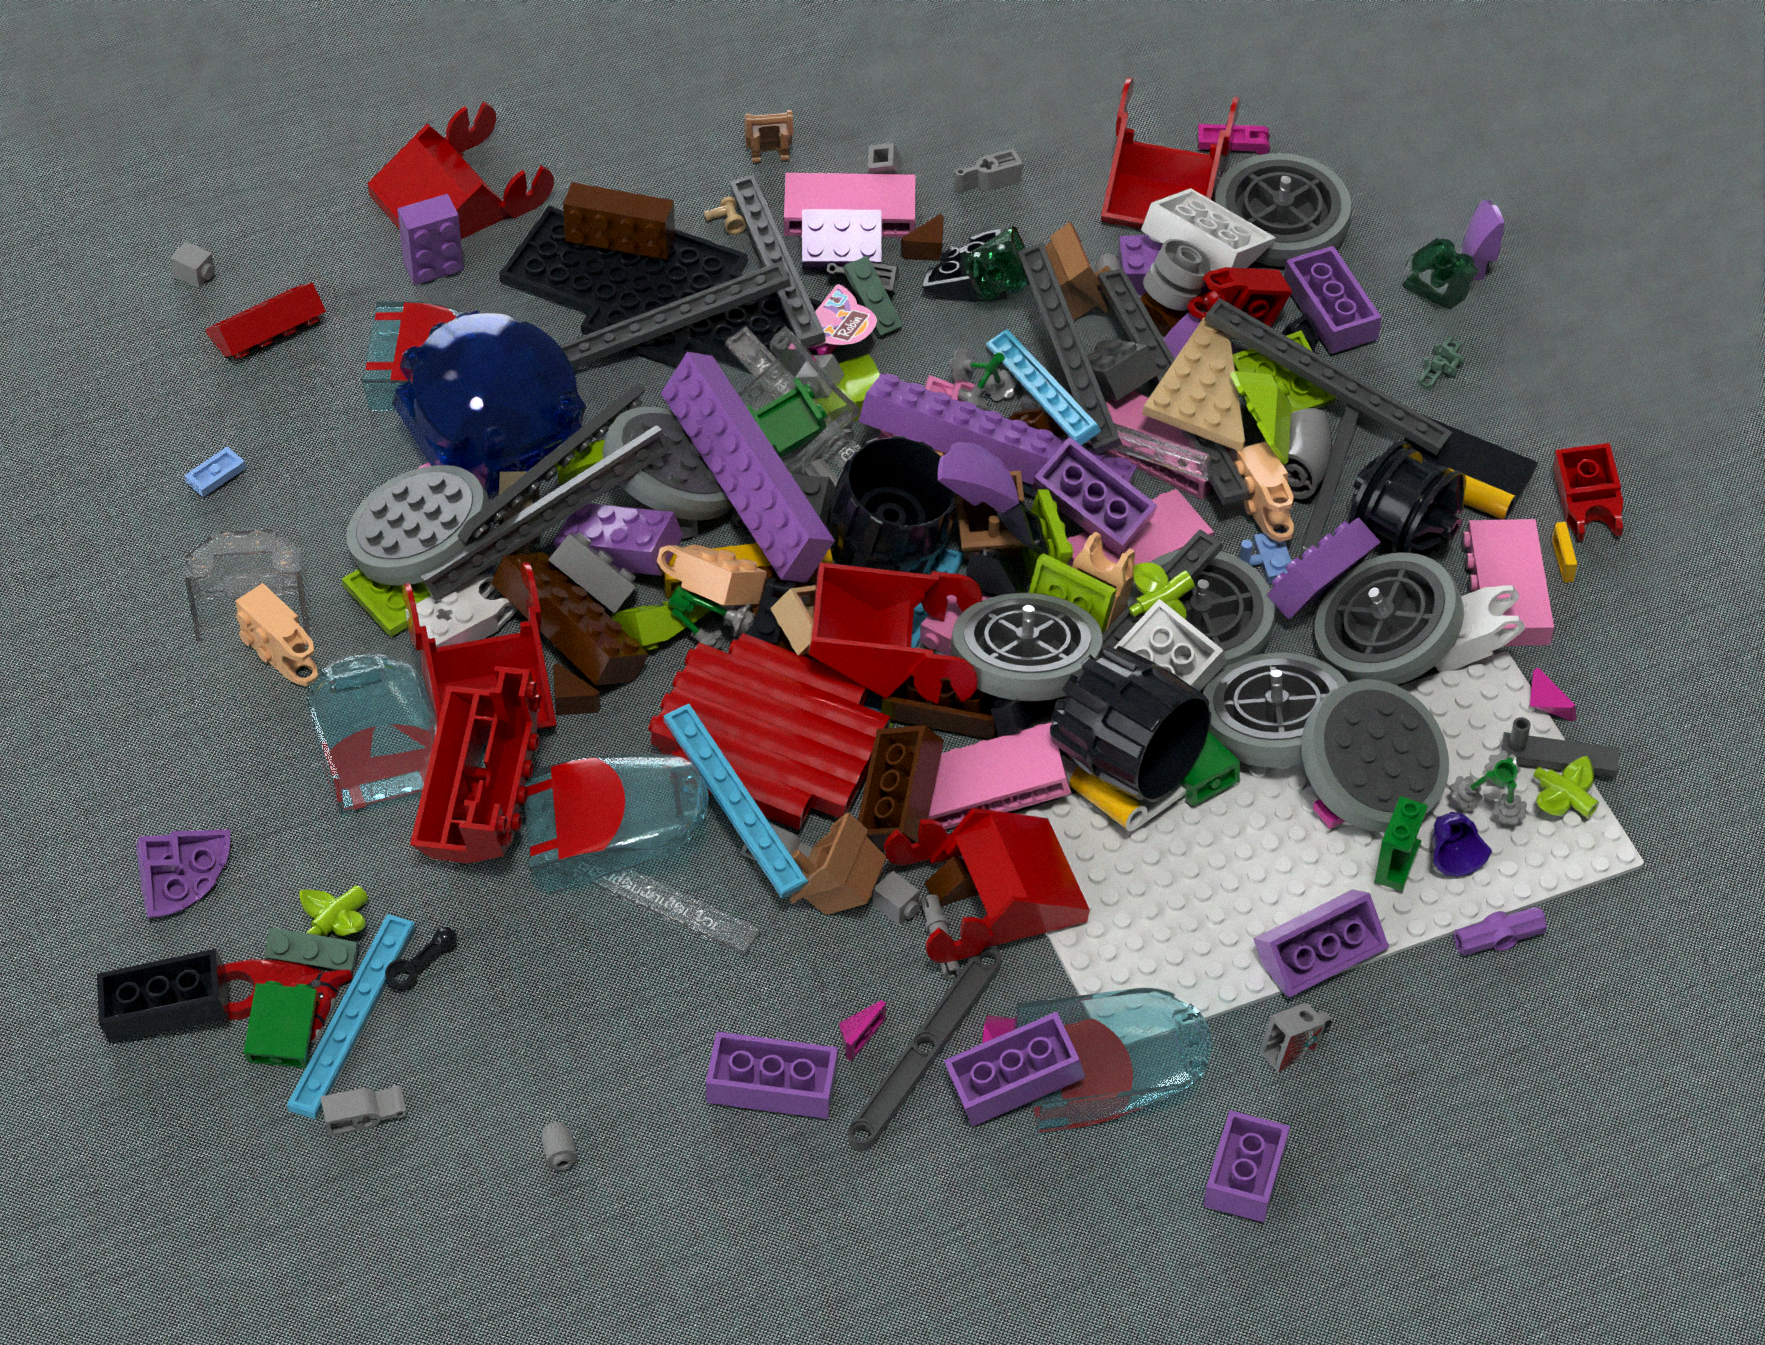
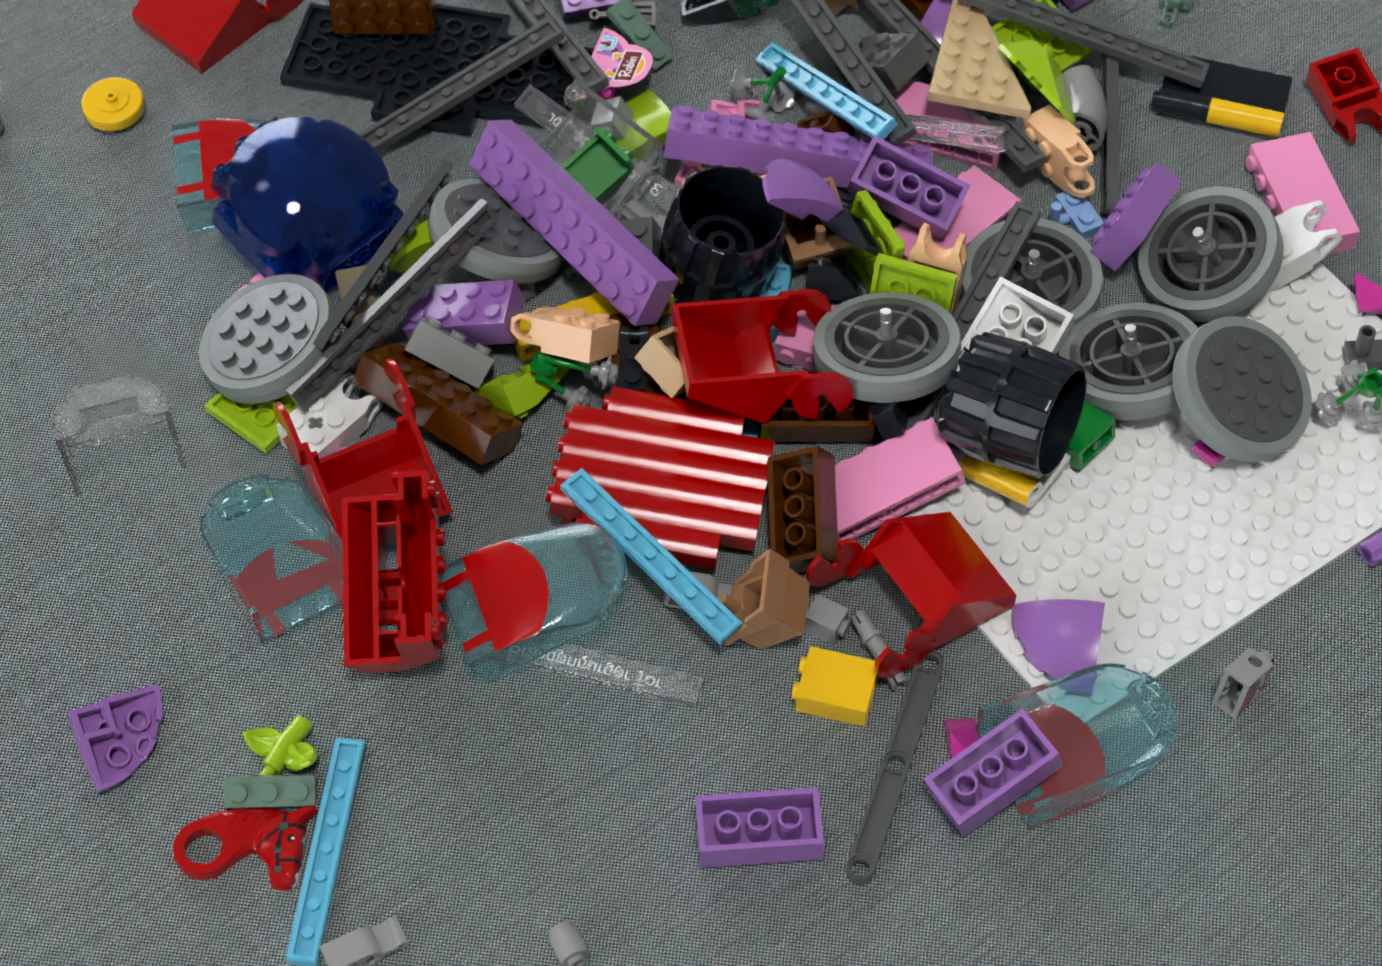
camera: 10 degrees left, 5 degrees up
black brick [97,948,229,1043] -> none
light blue plate [184,446,246,497] -> none
red slope [205,282,326,359] -> none
light nougat brick [235,583,318,686] -> none
green panel [243,981,320,1068] -> none
black piece [385,927,457,990] -> none
medium lavender brick [397,194,464,285] -> none
reddish brown slope [553,663,601,715] -> none
dark pink slope [839,1000,886,1062] -> none
reddish brown slope [925,856,979,907] -> none
lime plant [1128,562,1195,620] -> none
medium lavender brick [1204,1110,1290,1223] -> none
medium lavender slope [1253,889,1389,997] -> none
black wheel [1349,440,1466,557] -> none
green panel [1374,796,1428,892] -> none
dark purple helmet [1432,812,1492,877] -> none
yellow tile [1552,522,1577,583] -> none
none -> yellow wheel [81,77,145,131]
none -> yellow brick [791,646,879,727]
none -> medium lavender brick [1013,599,1105,697]

